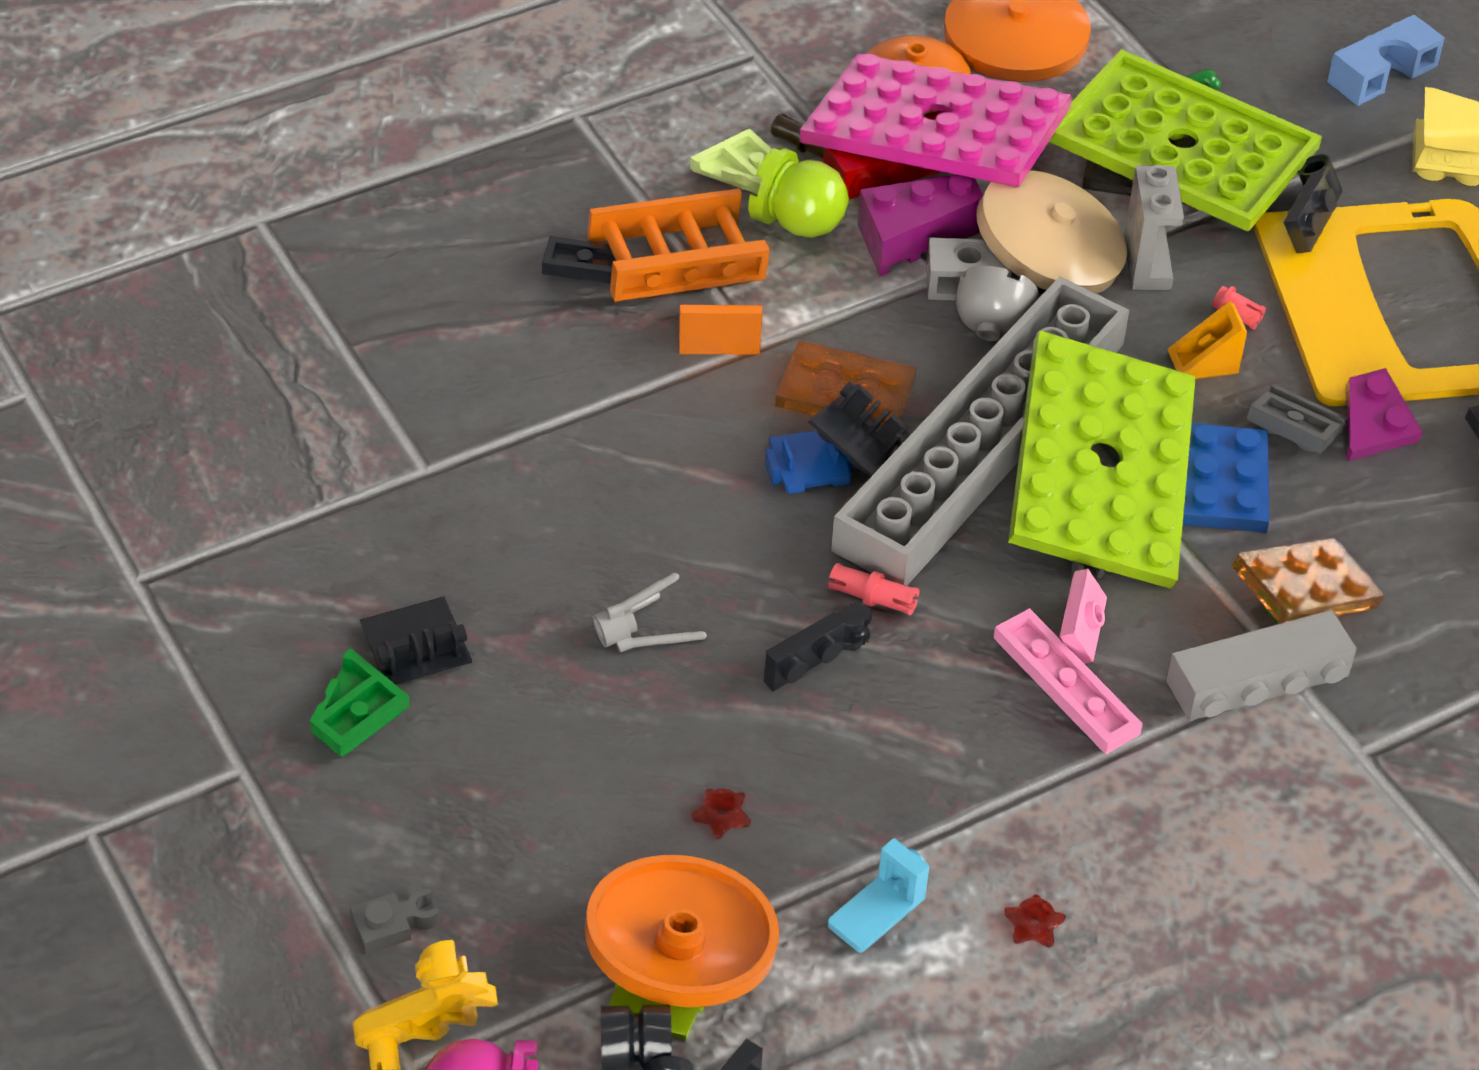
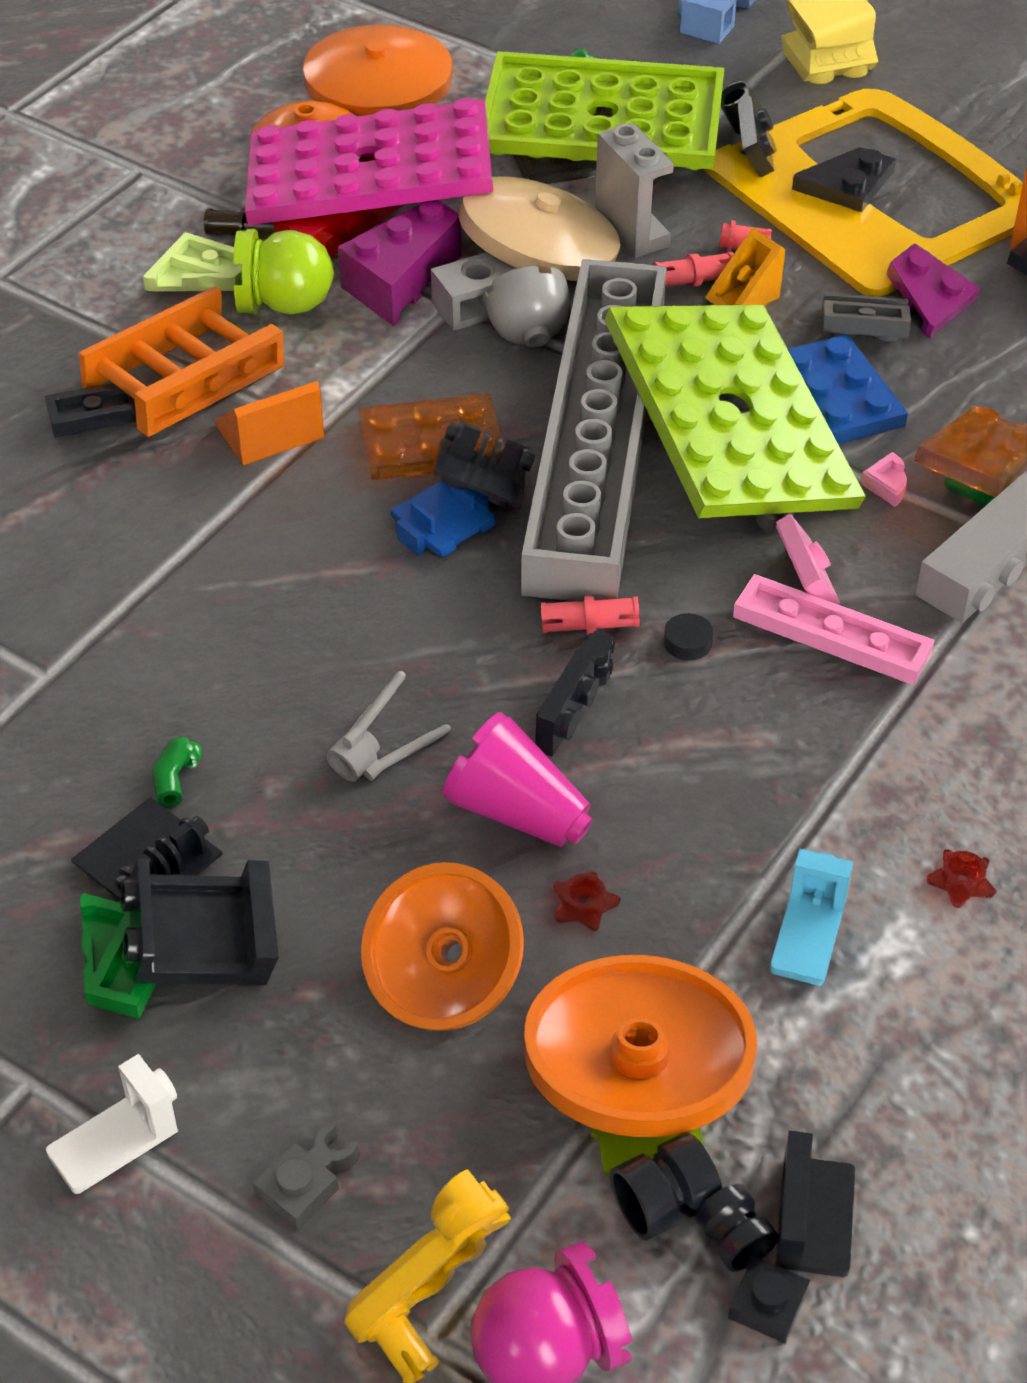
camera: 25 degrees left, 0 degrees up
none -> white bracket [46,1054,178,1194]
none -> black panel [120,859,279,985]
none -> green arm [152,736,202,808]
none -> orange dish [361,862,524,1031]
none -> dark pink cone [442,712,593,847]
none -> coral pin [651,252,734,288]
none -> black tile [664,613,713,660]
none -> black wing [792,147,896,212]
none -> bright pink tile [861,452,907,507]

